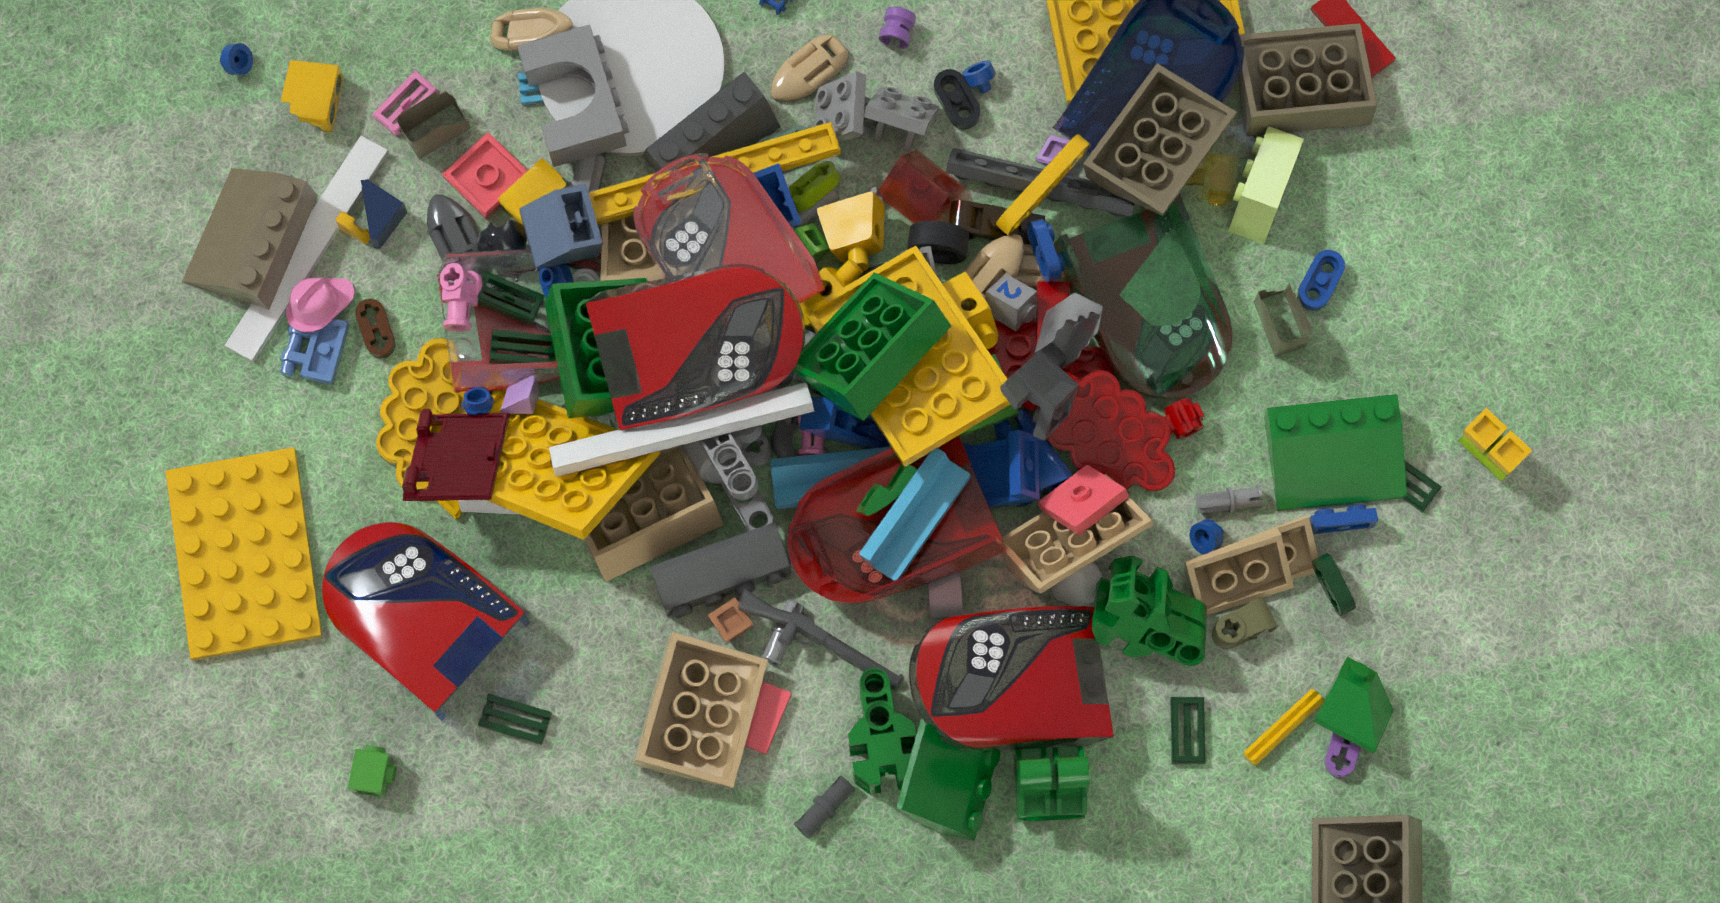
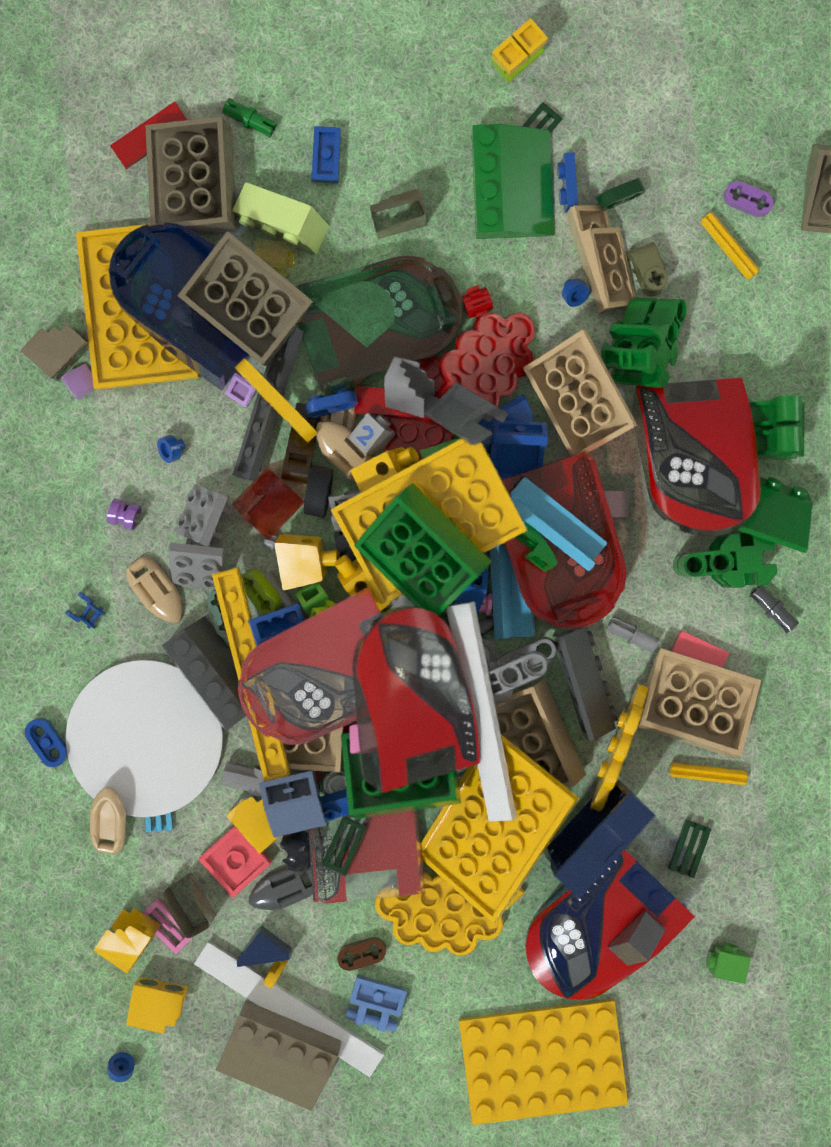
camera: 95 degrees left, 15 degrees up
bright pink piece [286,277,355,332] -> none
dark red window [402,409,510,501] -> none
bright pink connector [440,263,482,332] -> none
blue plate [462,387,494,415] -> none
dark green tile [489,329,555,370] -> none
lavender slope [501,376,540,414] -> none
light grey arch [517,24,630,167] -> none
nougat tile [708,597,754,645] -> none
dark grey piece [738,588,902,689] -> none
black plate [934,69,980,129] -> none
coral plate [1037,465,1129,535] -> none
dark green tile [1170,697,1206,764] -> none
light grey axle [1196,486,1263,513] -> none
blue plate [1297,250,1345,311] -> none
green slope [1314,657,1394,754] -> none
none -> yellow piece [93,908,161,974]
none -> green pin [222,98,277,138]
none -> blue plate [311,126,341,183]
none -> dark blue tile [544,778,656,898]
none -> yellow plate [590,683,649,812]
none -> dark grey slope [608,910,665,966]
none -> yellow axle [669,762,748,785]

